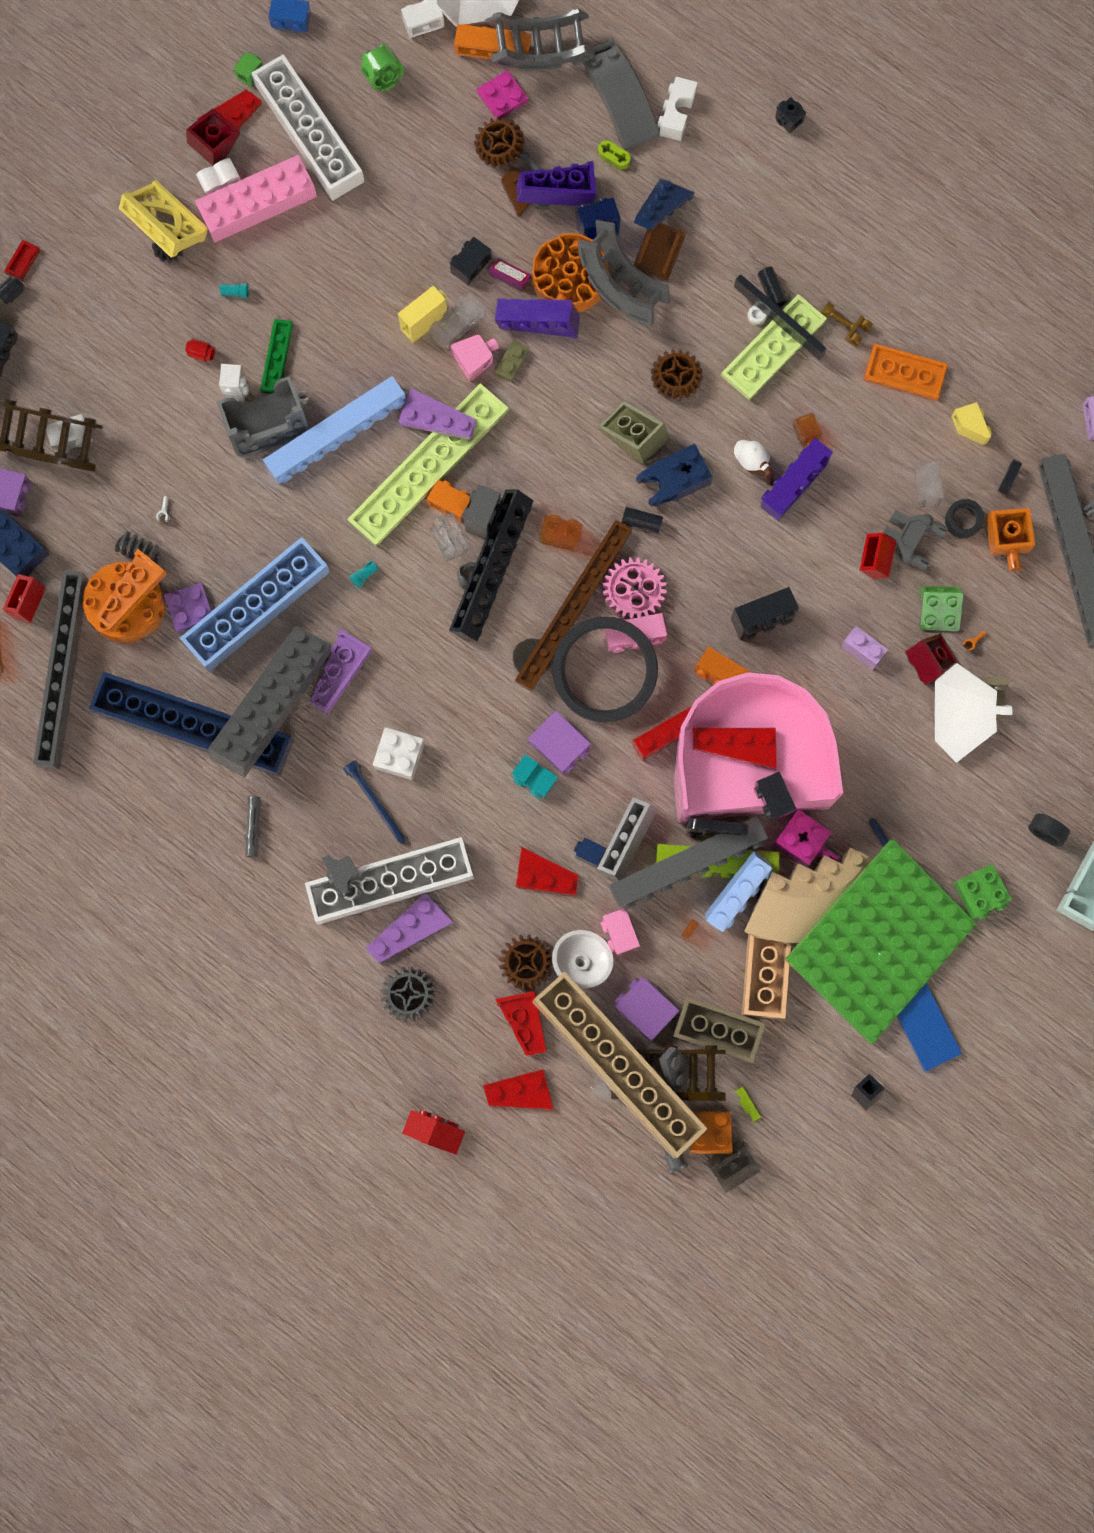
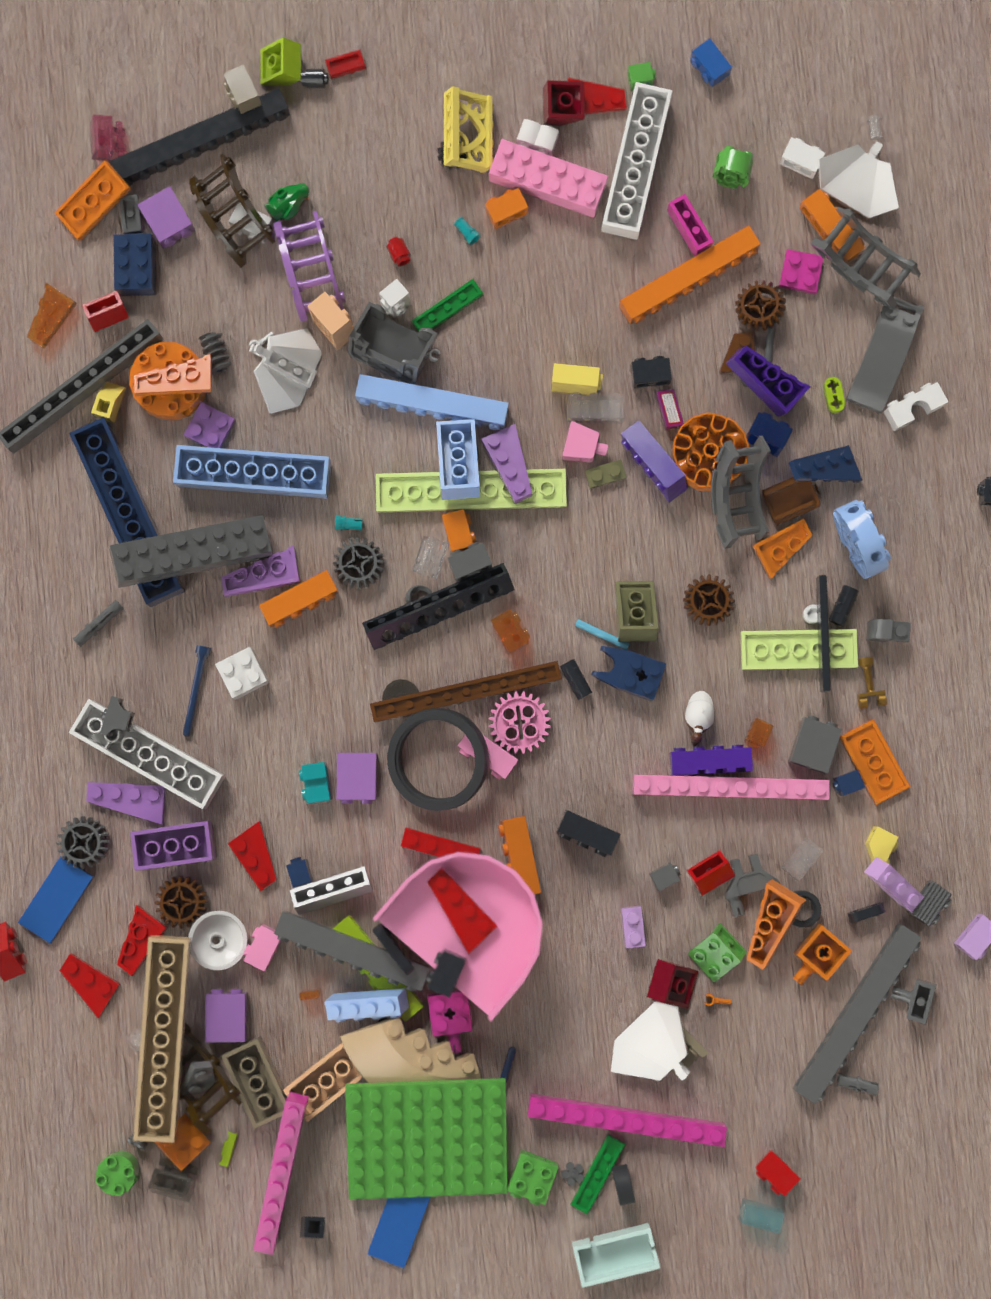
camera: 50 degrees right, 5 degrees up
none -> blue tile [18,856,94,943]
none -> light yellow slope [91,382,126,423]
none -> bright green brick [95,1151,140,1196]
none -> medium lavender brick [130,821,216,871]
none -> white panel [249,328,322,414]
none -> dark pink brick [253,1092,309,1255]
none -> orange brick [259,570,339,628]
none -> green animal [264,183,310,222]
none -> medium lavender fence [273,211,346,322]
none -> light nougat brick [307,292,354,350]
none -> dark grey gear [333,537,385,589]
none -> light blue brick [436,419,480,500]
none -> orange brick [485,188,529,230]
none -> dark pink brick [527,1093,727,1147]
none -> dark grey plant [561,1162,584,1186]
none -> green tile [570,1134,625,1215]
none -> medium azure bar [575,619,630,650]
none -> orange brick [619,225,761,325]
none -> bright pink brick [632,775,829,800]
none -> dark grey brick [649,862,681,891]
none -> dark pink brick [667,194,714,257]
none -> orange wedge [746,879,806,970]
none -> orange wing [752,518,812,579]
none -> dark grey brick [788,715,842,774]
none -> dark blue brick [832,770,865,796]
none -> light blue brick [833,500,891,579]
none -> lavender brick [864,857,924,912]
none -> dark grey brick [866,619,911,643]
none -> dark grey brick [907,880,952,926]

